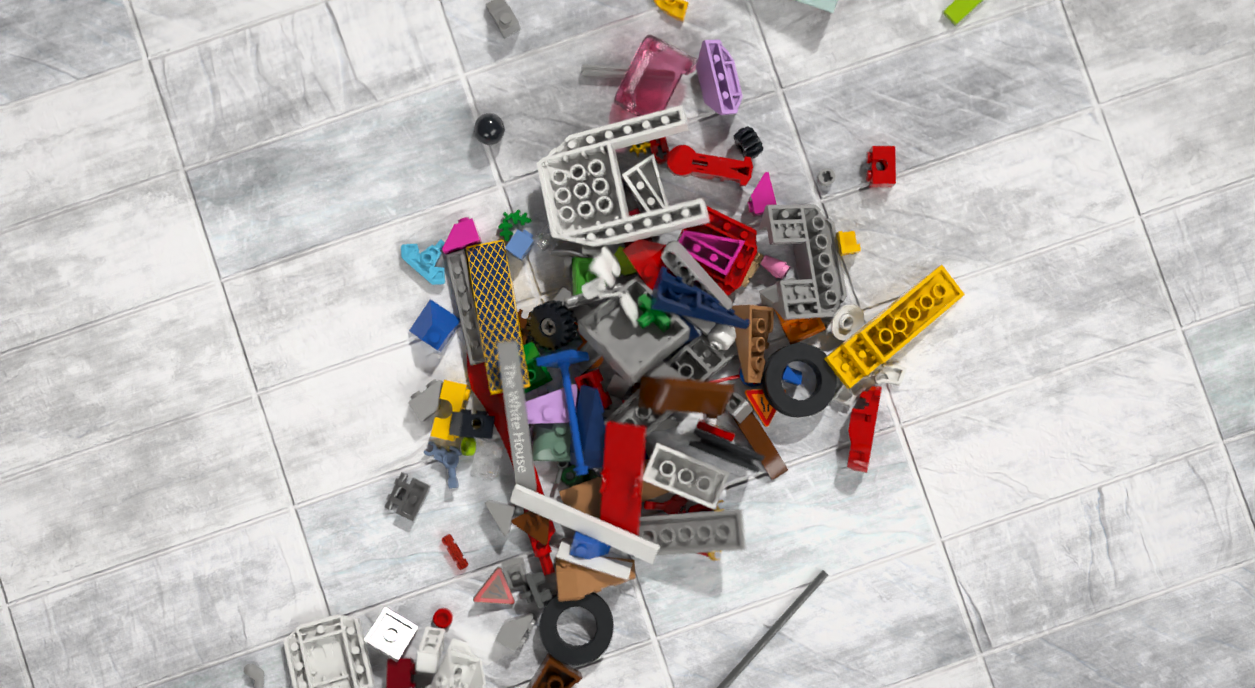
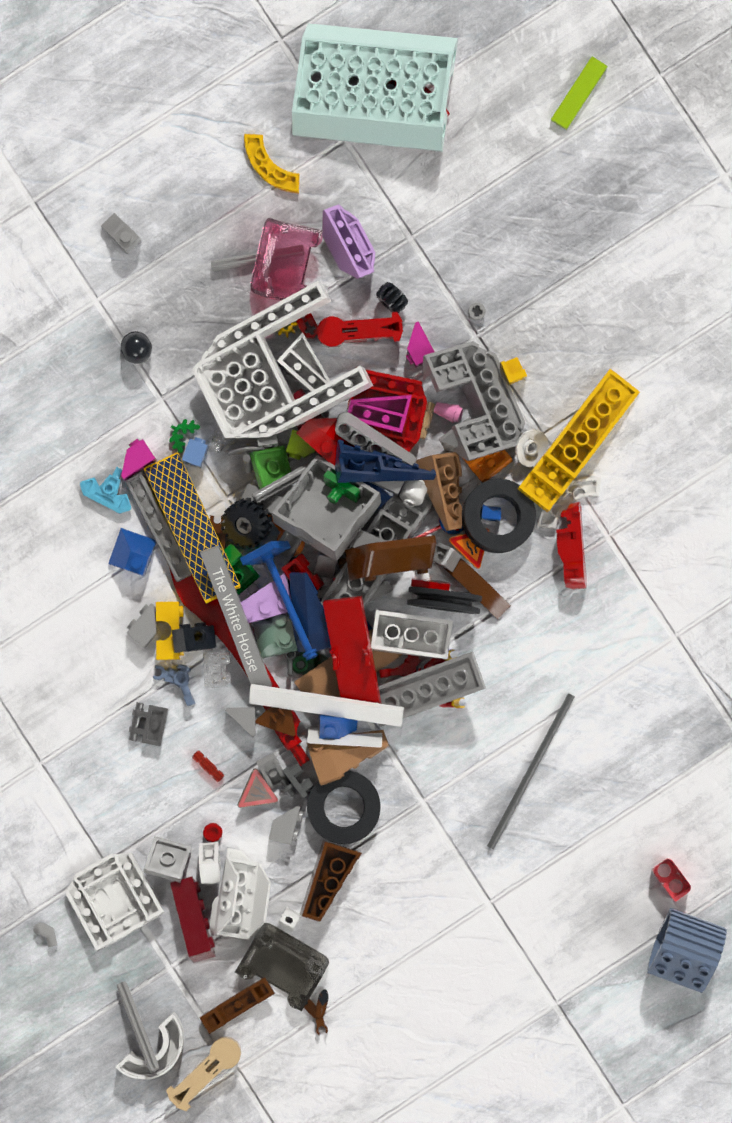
camera: 10 degrees left, 0 degrees up
lime tile [461,437,476,456] -> none
white plant [582,246,638,327] -> none
red brick [866,146,896,187] -> none

